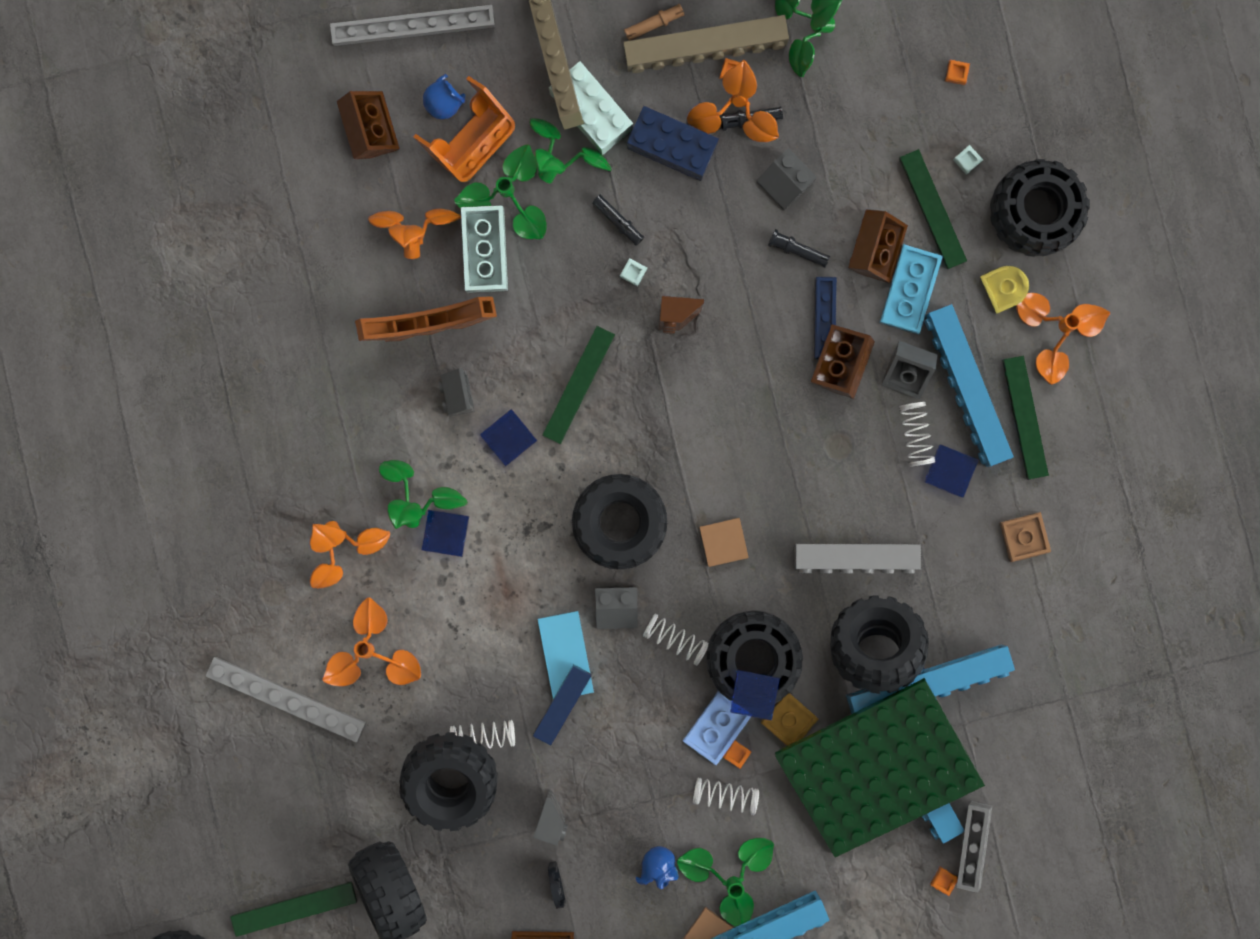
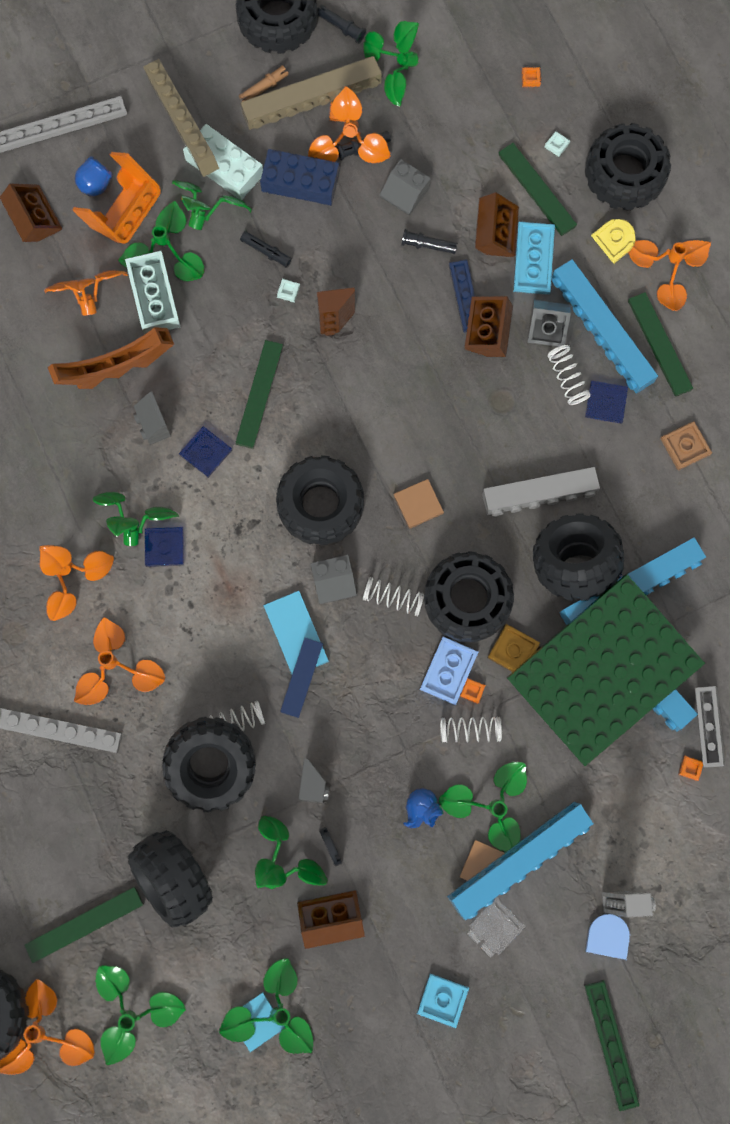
camera: 10 degrees left, 10 degrees down
clear blue tile [730,670,780,720] -> none
none -> green plant [255,816,328,889]

